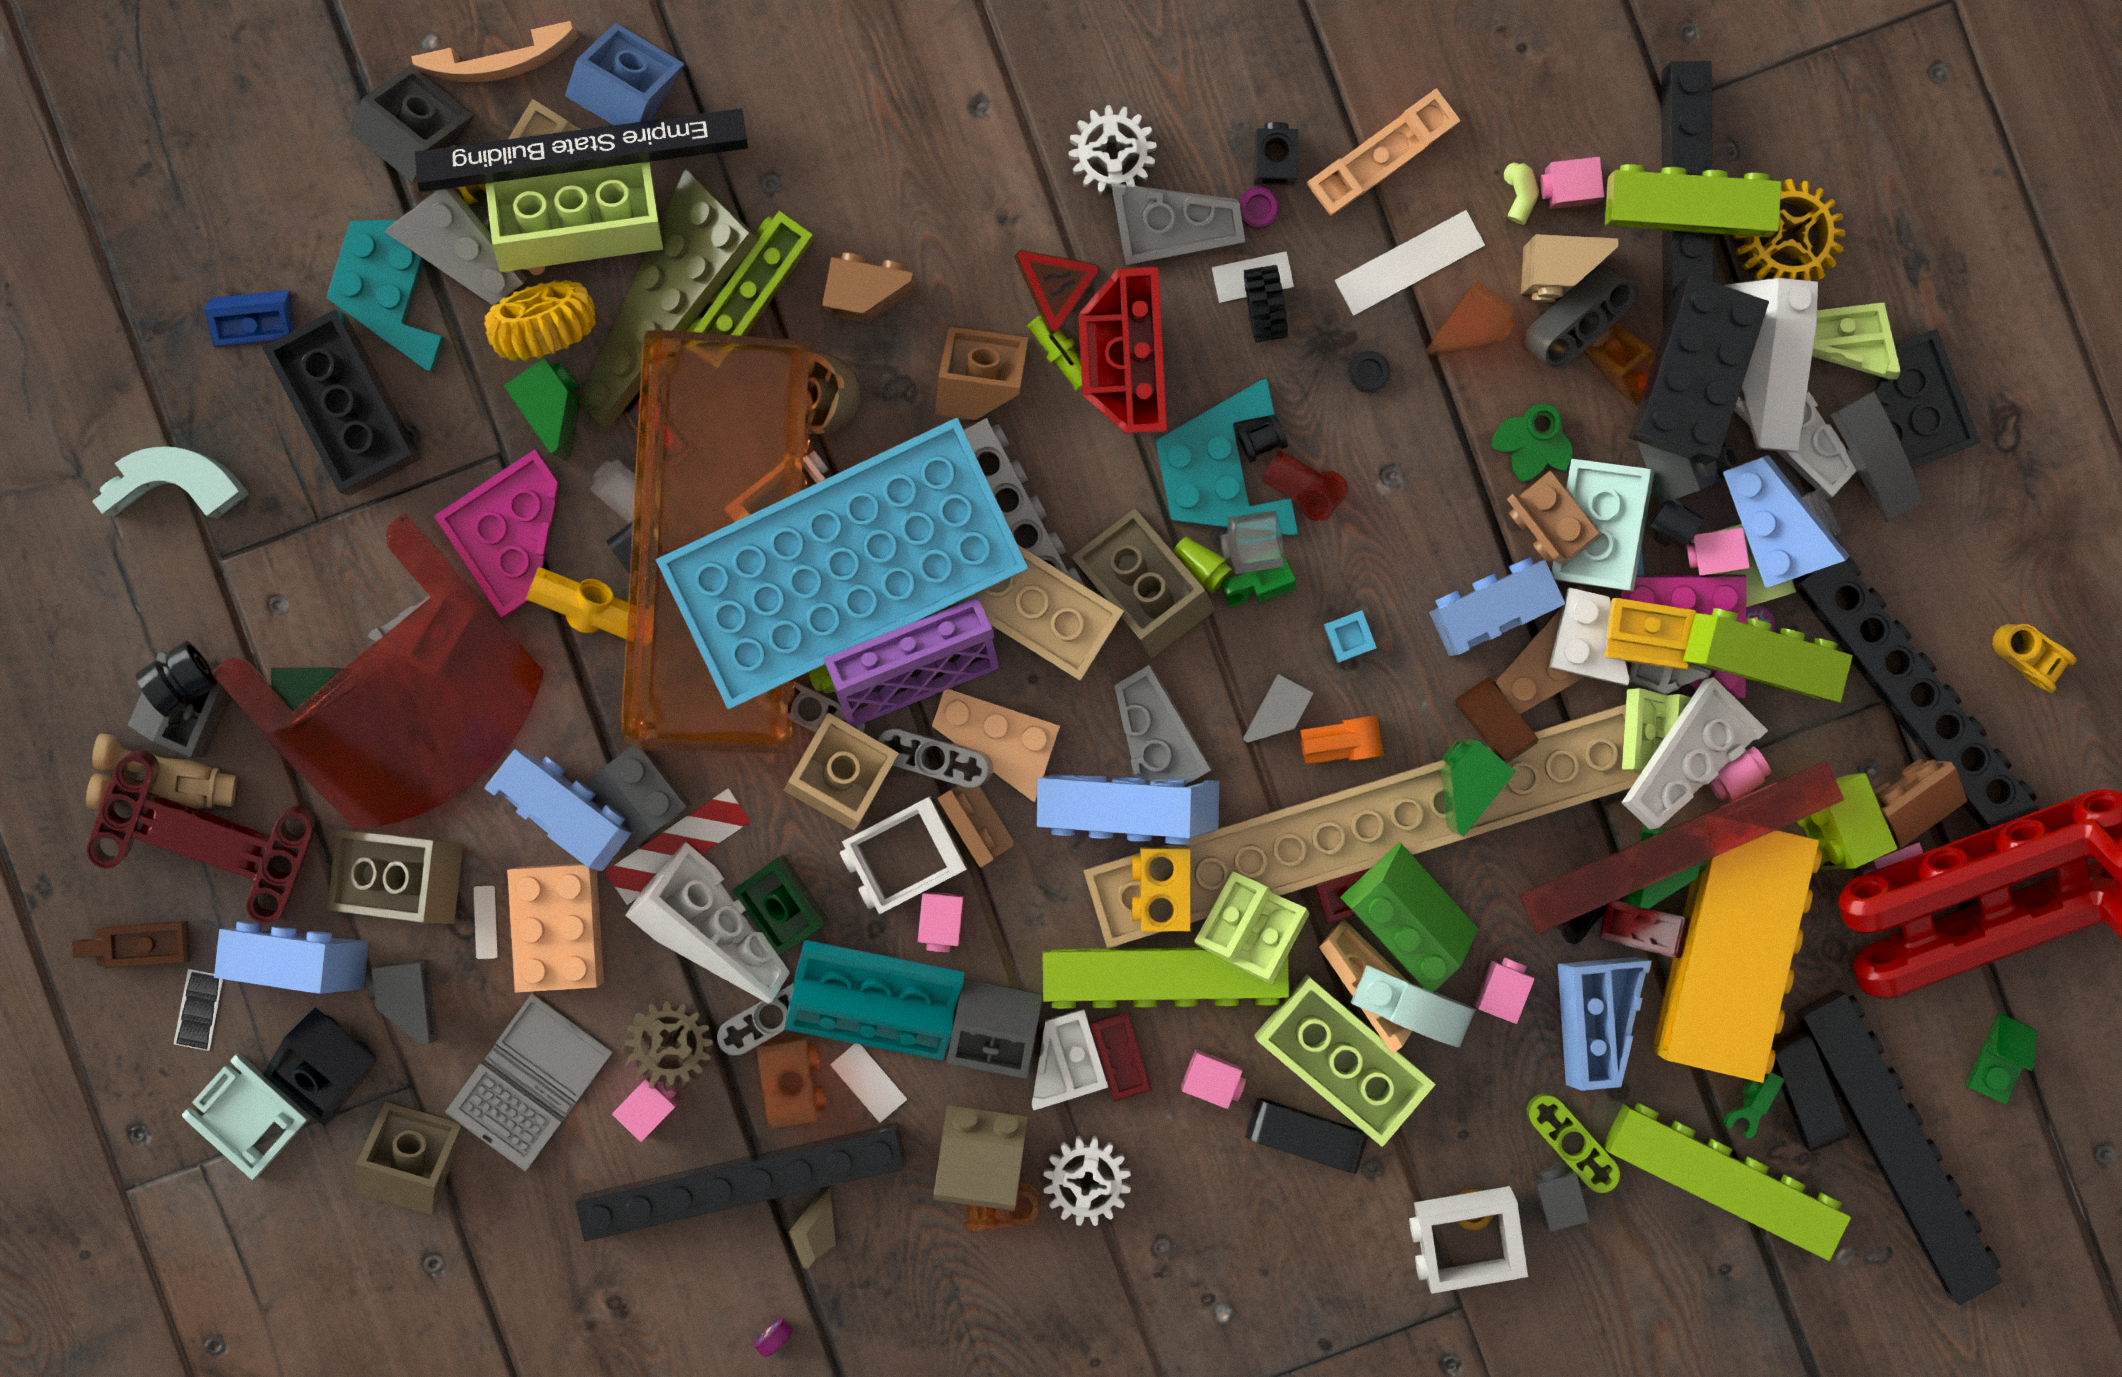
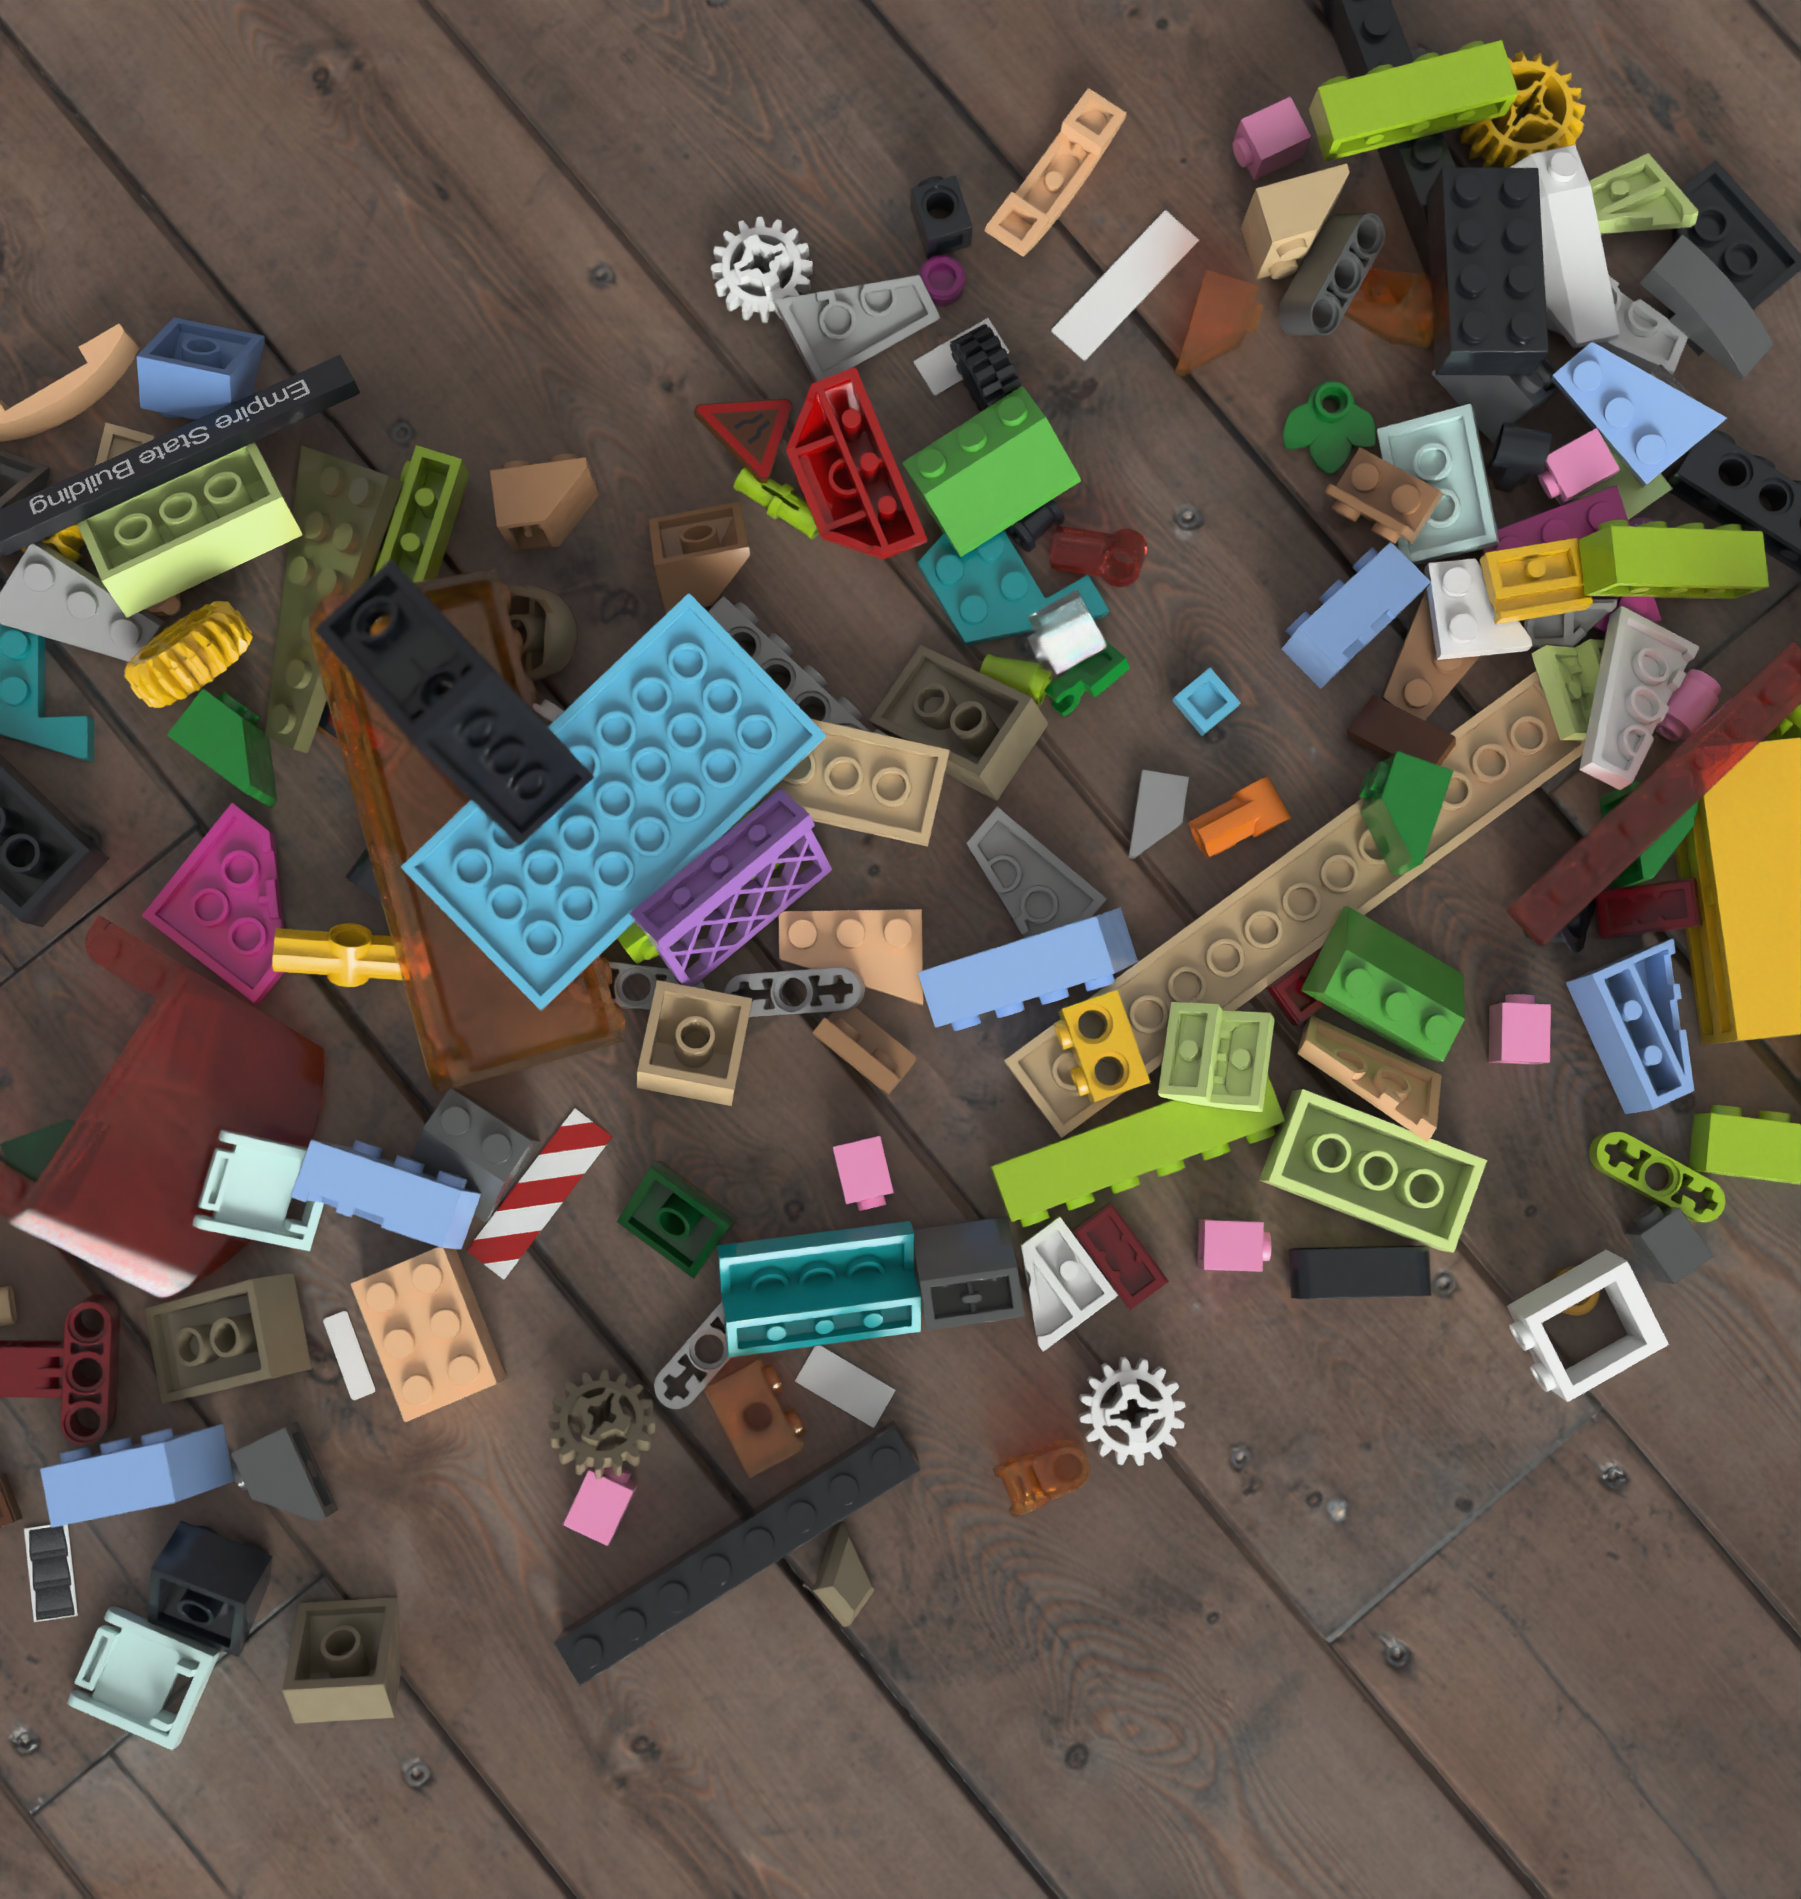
camera: 20 degrees left, 5 degrees down
light grey piece [445,993,613,1172] -> none
clear brick [590,458,659,523] -> none
white wedge [625,842,790,1004] -> none
magenta tile [753,1317,793,1357] -> none
white window [840,796,968,914] -> none
dark tan slope [933,1105,1028,1211] -> none
black tile [1348,351,1390,393] -> none
light aqua arch [1351,965,1476,1047] -> none
yellowish green arm [1504,162,1539,225] -> none
none -> light aqua container [192,1129,324,1251]
none -> black piece [314,559,595,846]
none -> bright green slope [902,386,1081,558]

